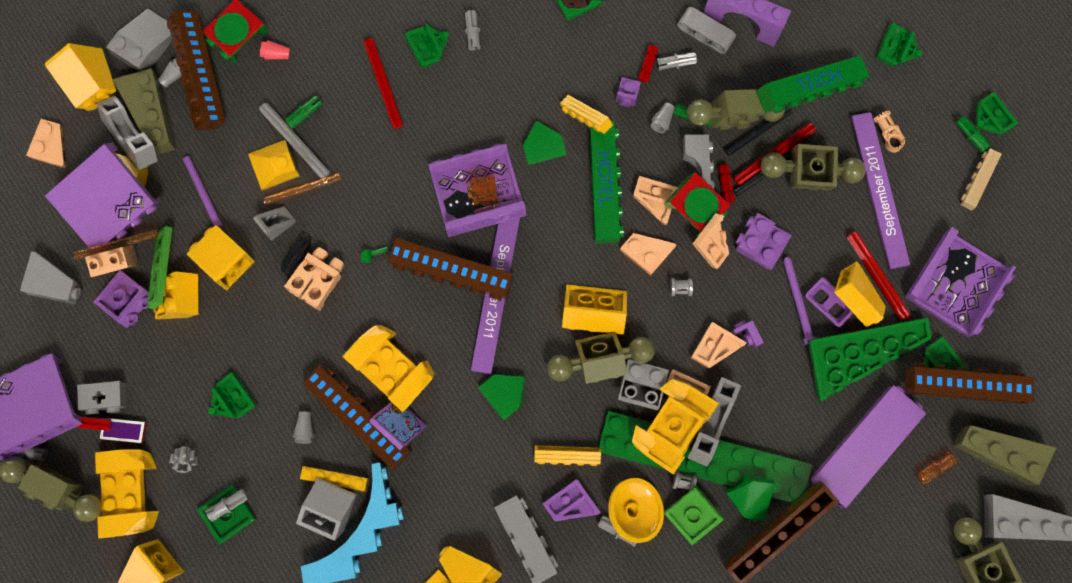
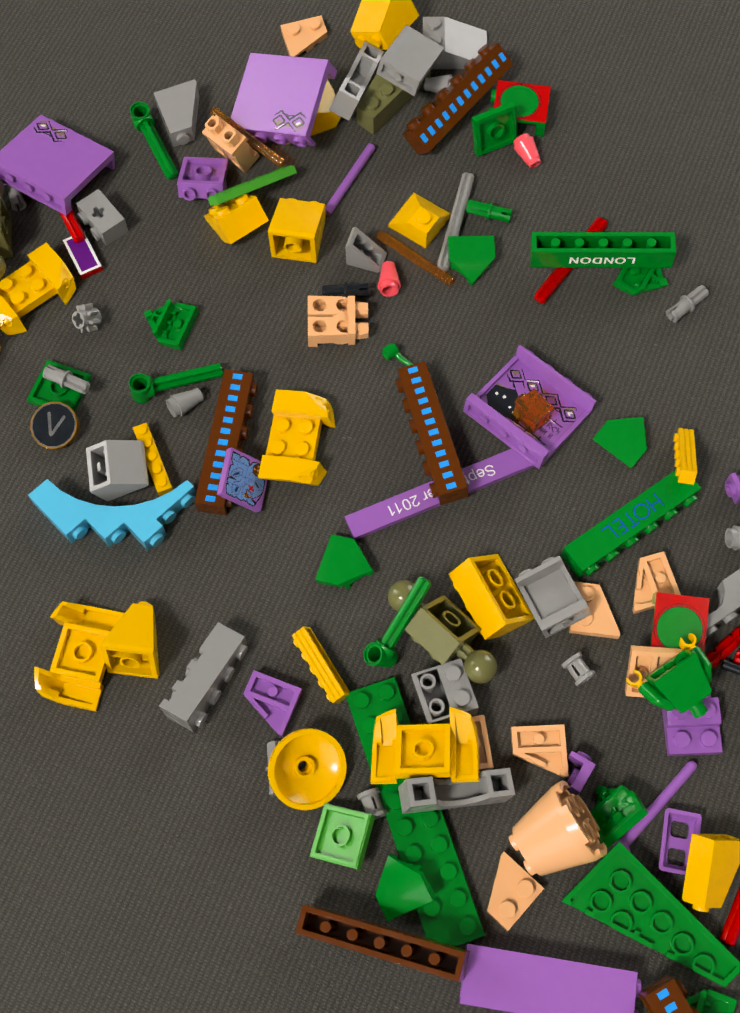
camera: 60 degrees right, 10 degrees down
none -> black tile [30,402,80,450]
none -> green axle [129,363,223,404]
none -> green axle [130,102,178,180]
none -> green axle [363,576,431,668]
none -> light grey panel [376,25,444,96]
none -> coral cone [378,261,401,297]
none -> green slope [447,235,495,286]
none -> green tile [472,101,517,157]
none -> light nougat wing [487,852,544,931]
none -> light nougat cone [509,780,607,876]
none -> light grey panel [514,556,592,638]
none -> green brick [530,232,676,268]
none -> green slope [590,785,648,848]
none -> green torso [626,633,712,718]

